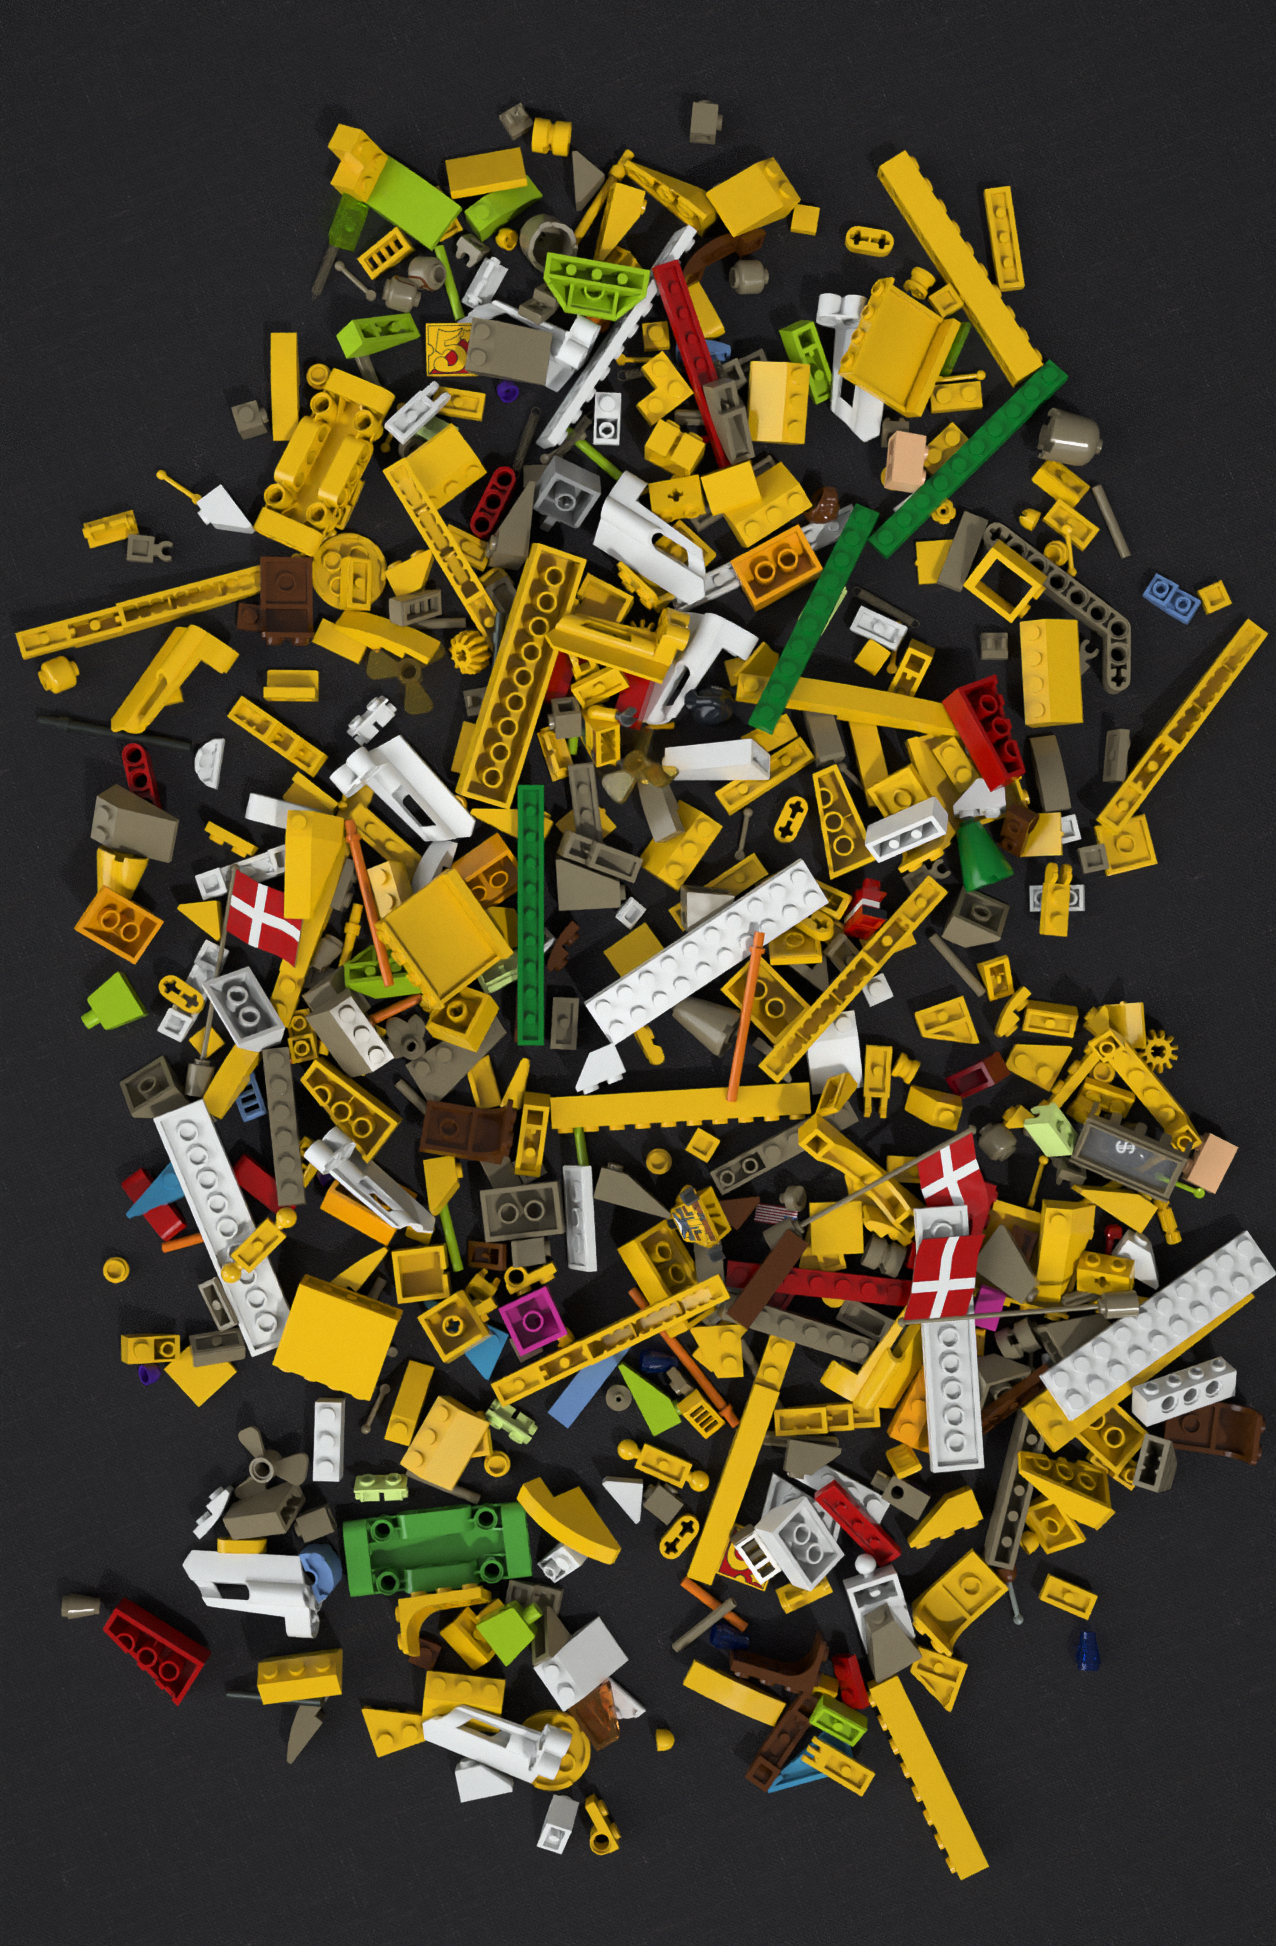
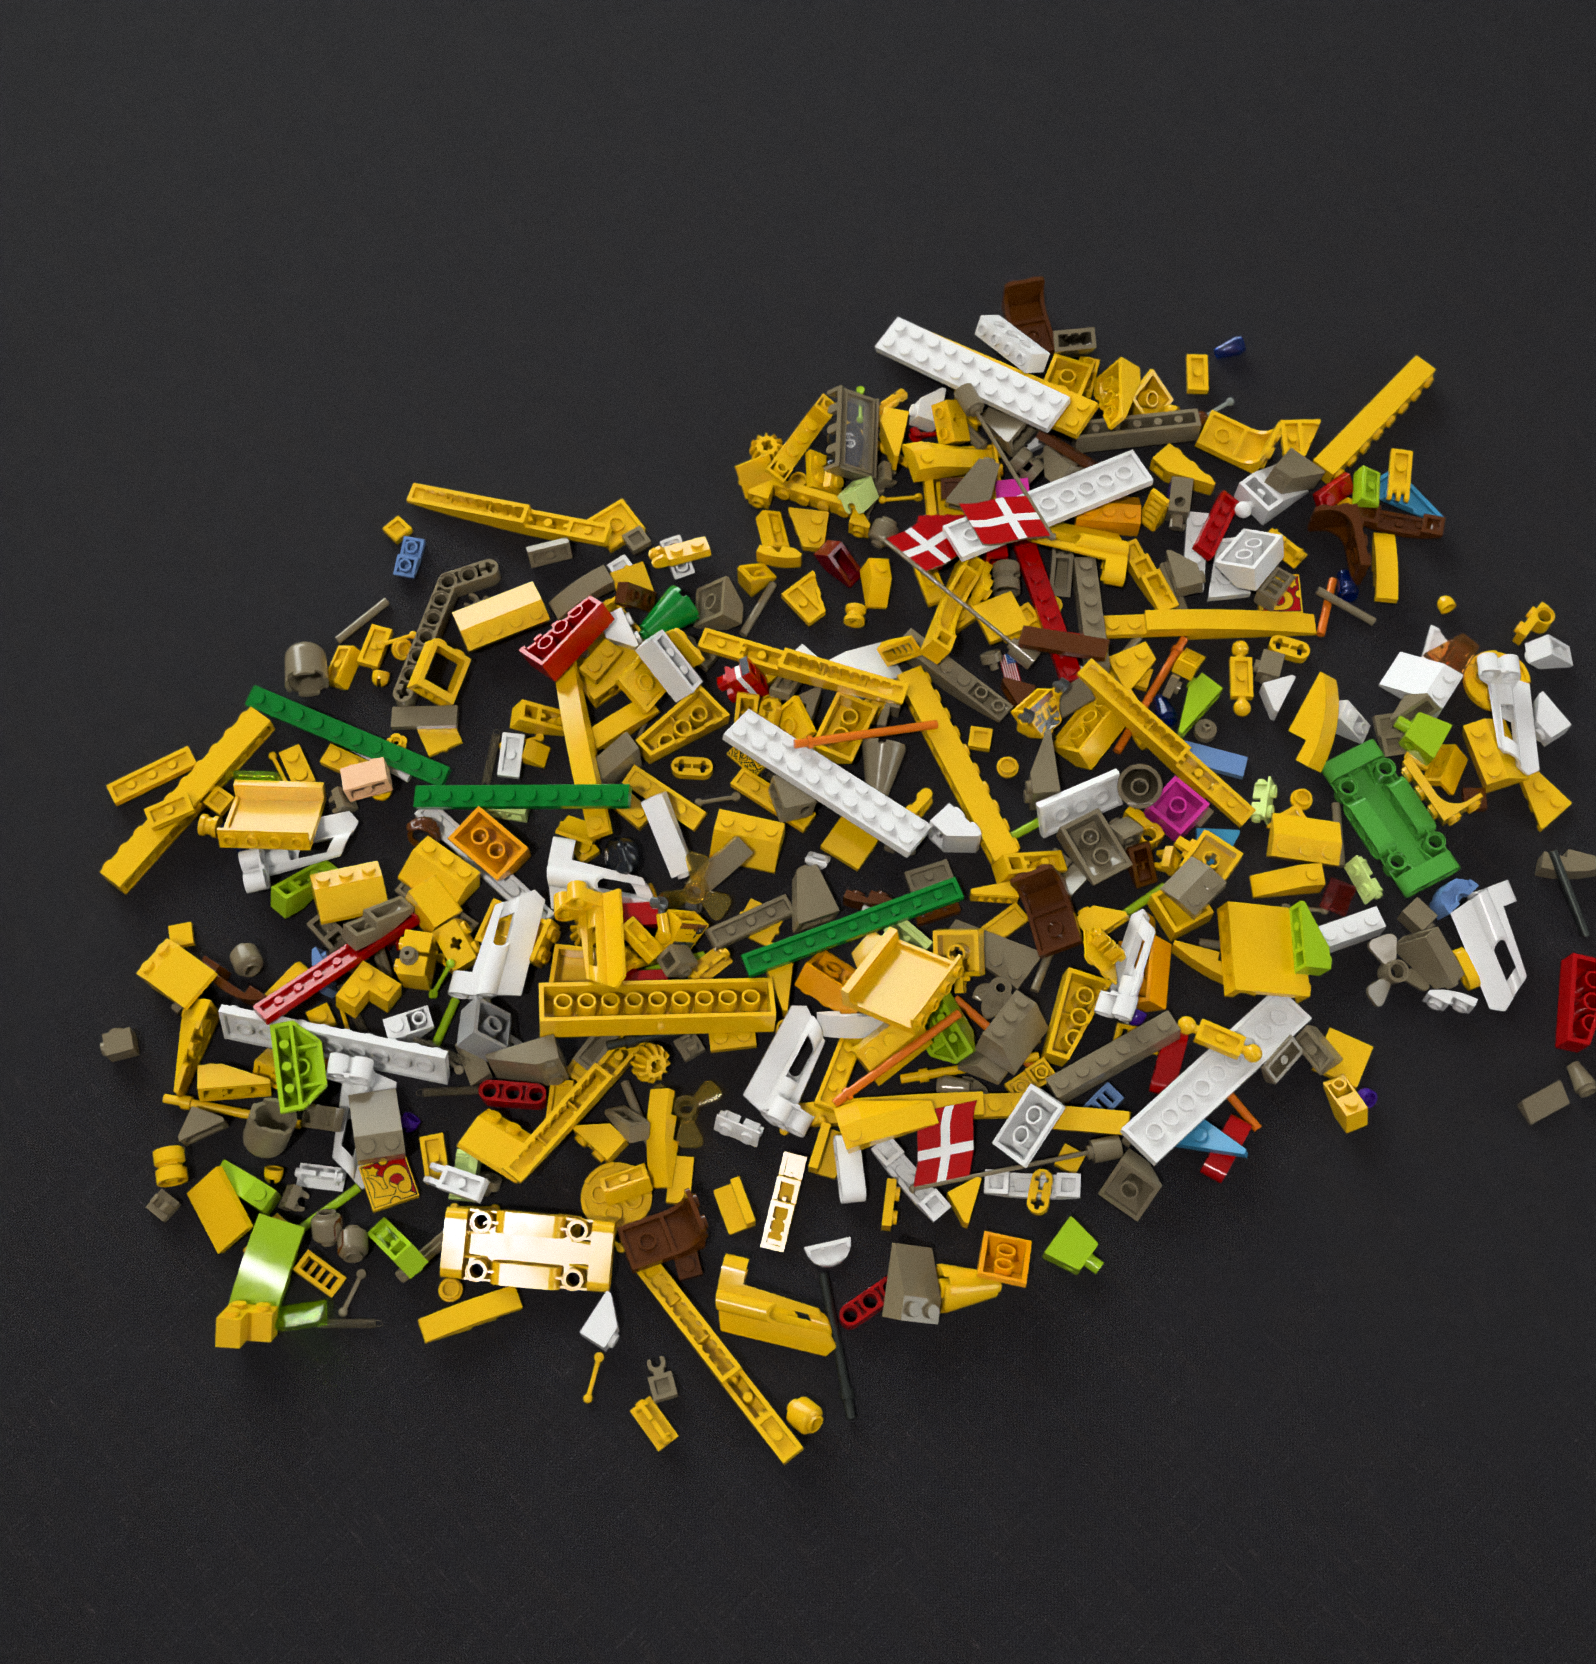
camera: 110 degrees left, 20 degrees down
yellow plate [103,1257,130,1283] -> none
dark tan brick [231,400,269,440] -> none
yellow slope [257,1648,343,1705] -> none
dark tan plate [330,858,358,912] -> none
dark tan slope [557,829,643,883] -> none
yellow beam [845,226,894,257] -> none
yellow hinge [863,1045,892,1118] -> none
dark tan tile [981,633,1008,660] -> none
light nougat brick [1182,1132,1238,1194] -> none
none -> yellow plate [144,791,196,831]
none -> dark tan piece [399,946,418,965]
none -> lime hinge [429,959,455,999]
none -> yellow hinge [1083,927,1126,985]
none -> dark tan cone [1117,764,1163,809]
none -> dark tan slope [1160,856,1227,920]
none -> lime slope [1289,901,1332,976]
none -> clear red panel [1319,877,1357,916]
none -> dark tan slope [1517,1080,1570,1125]

